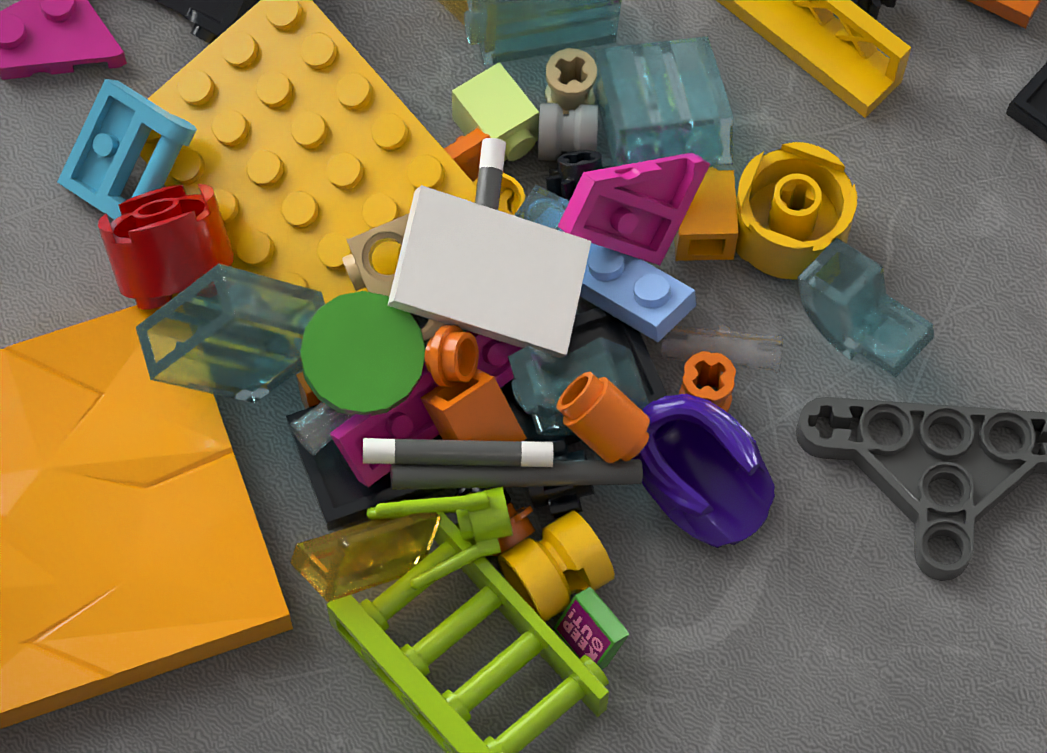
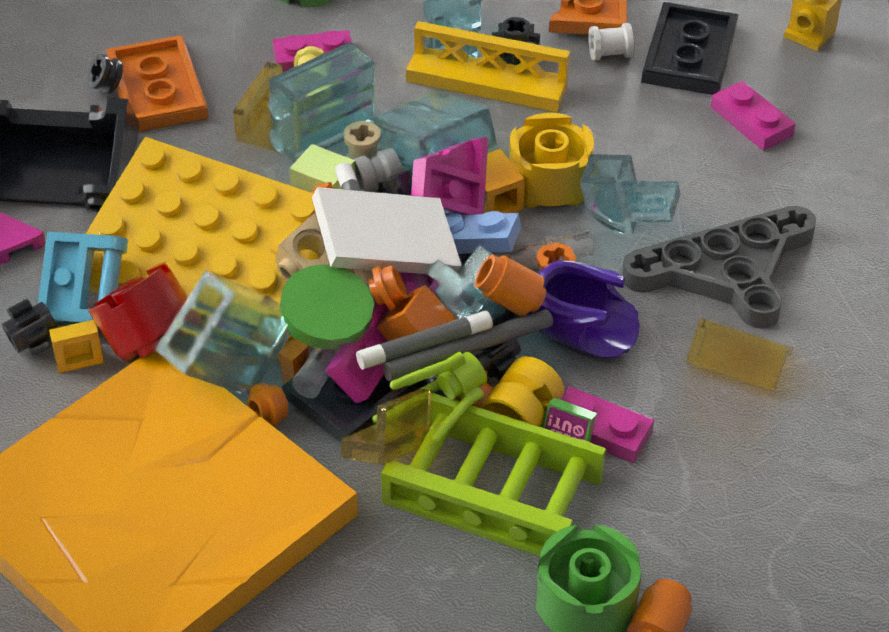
camera: 25 degrees left, 20 degrees down
none -> black gear [1,299,58,356]
none -> yellow plate [49,320,104,373]
none -> orange plate [247,383,288,428]
none -> dark pink plate [560,386,654,464]
none -> white bush [589,23,634,61]
none -> clear yellow panel [686,318,794,390]

